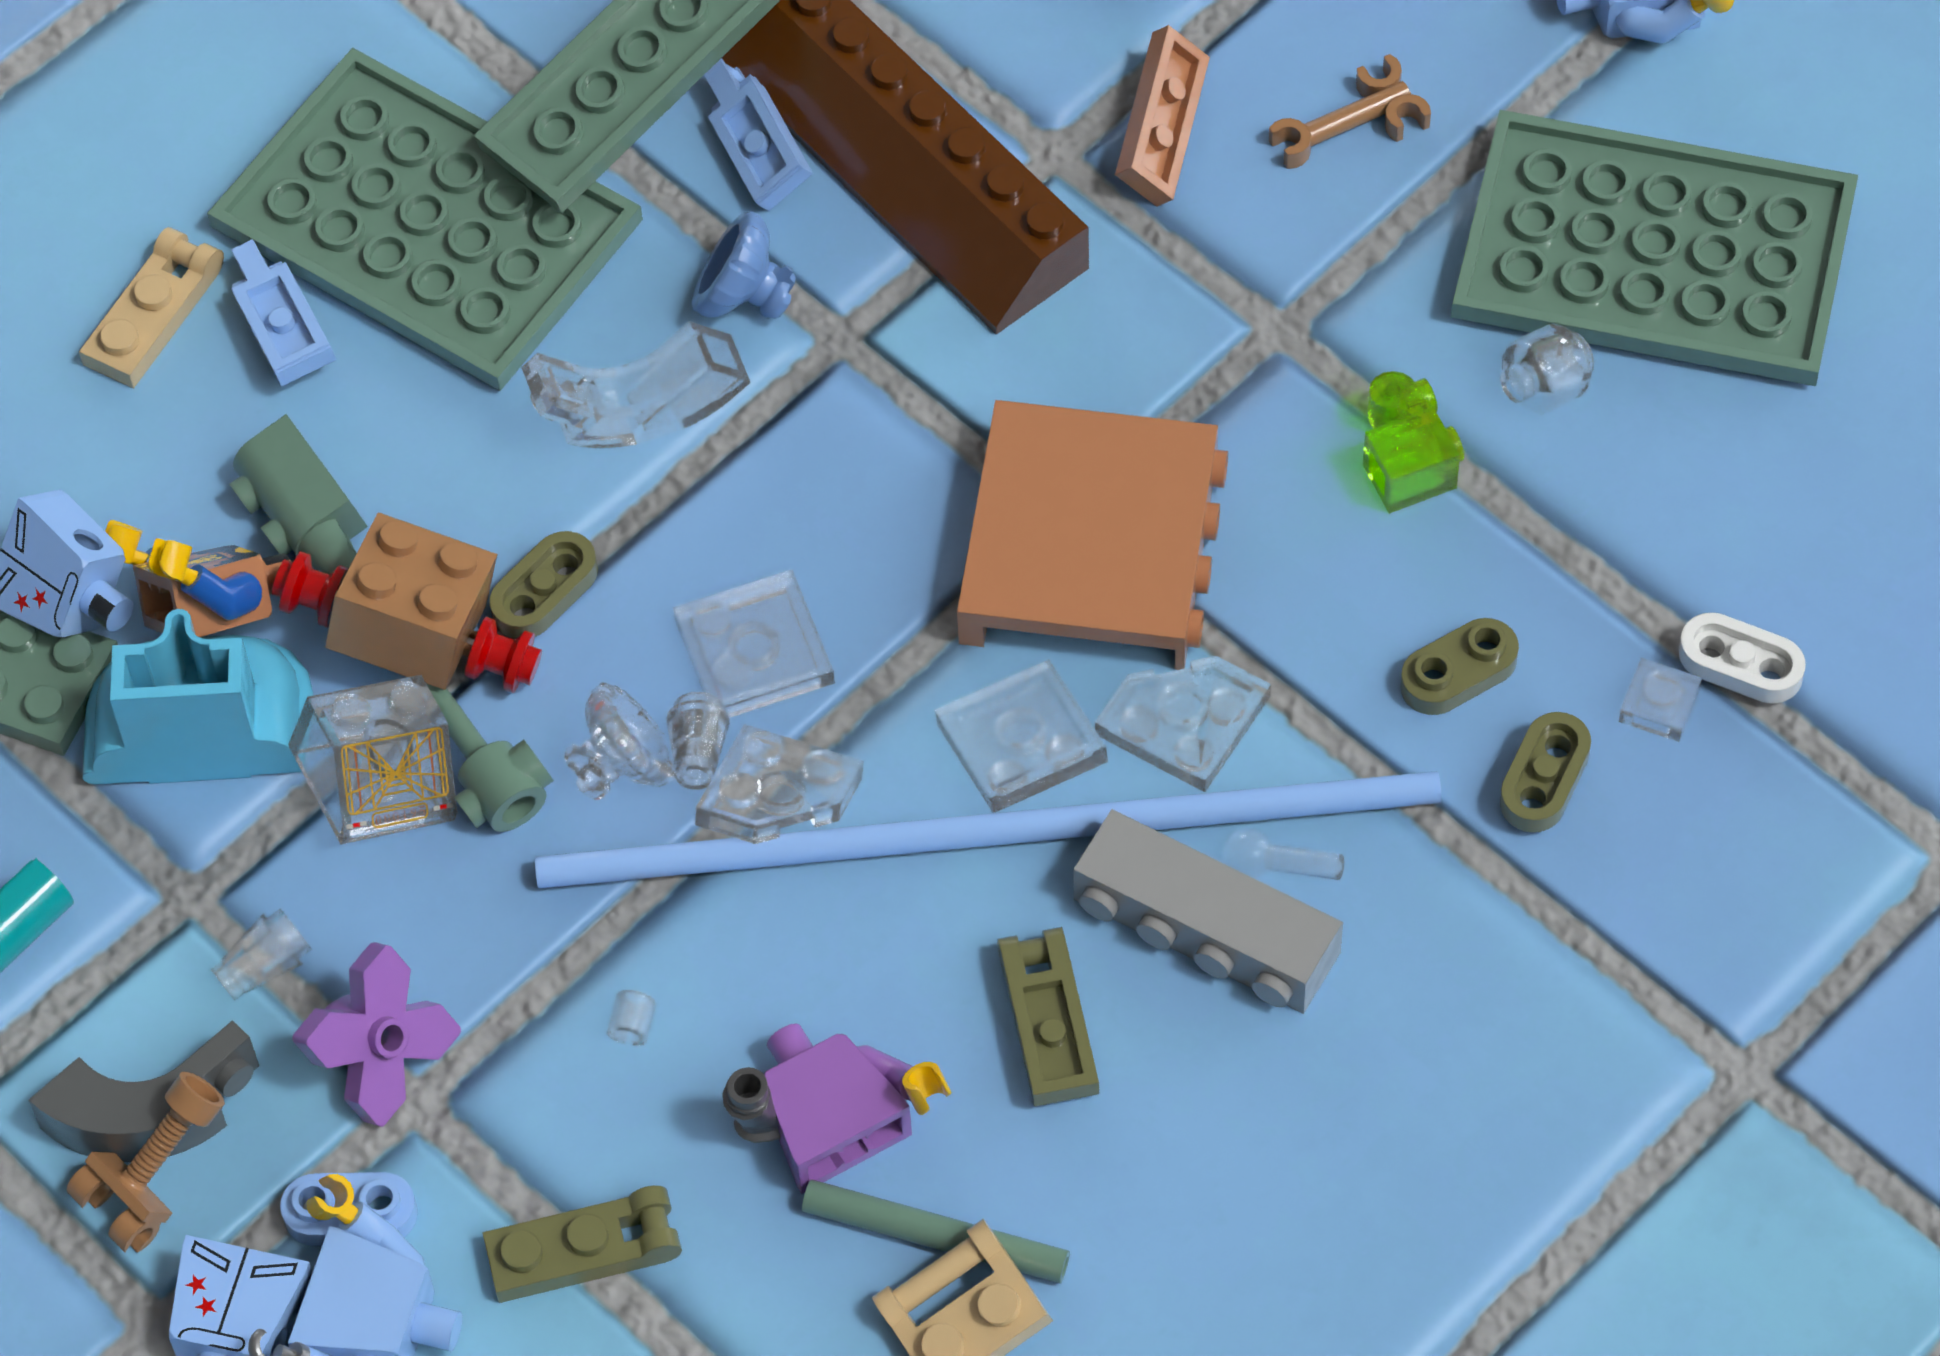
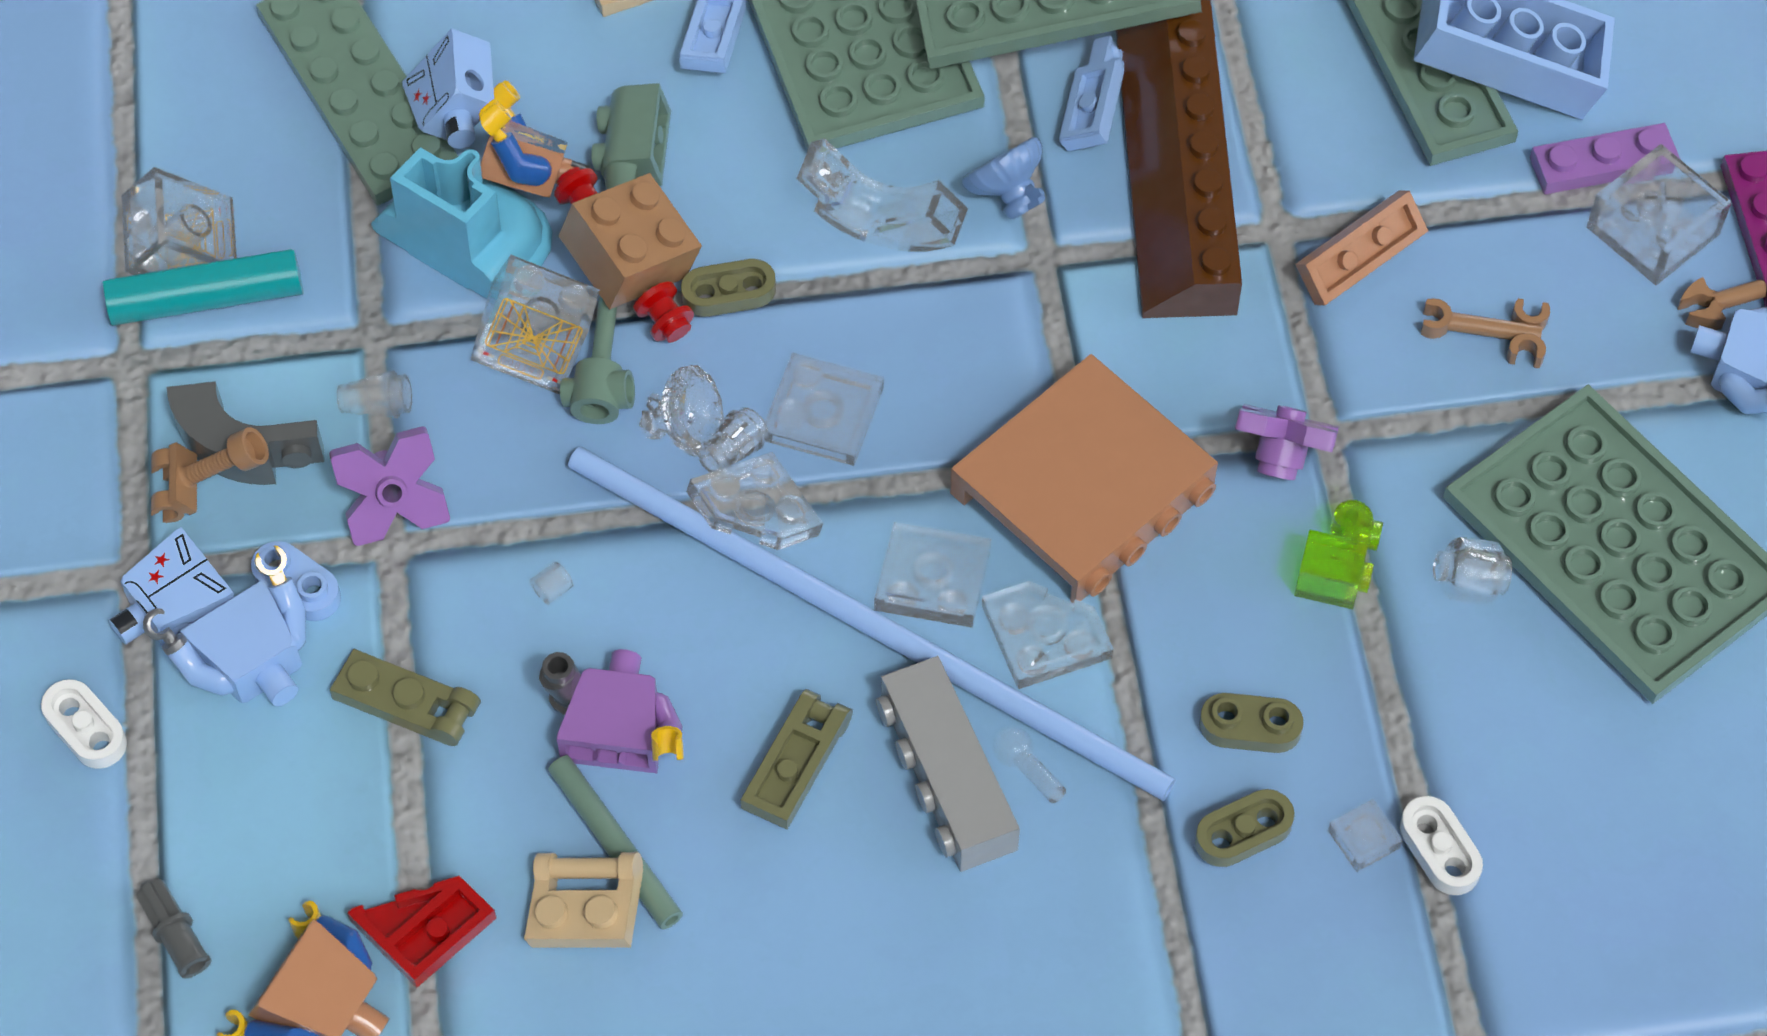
camera: 35 degrees right, 0 degrees up
none -> medium lavender plant [1235,404,1339,480]

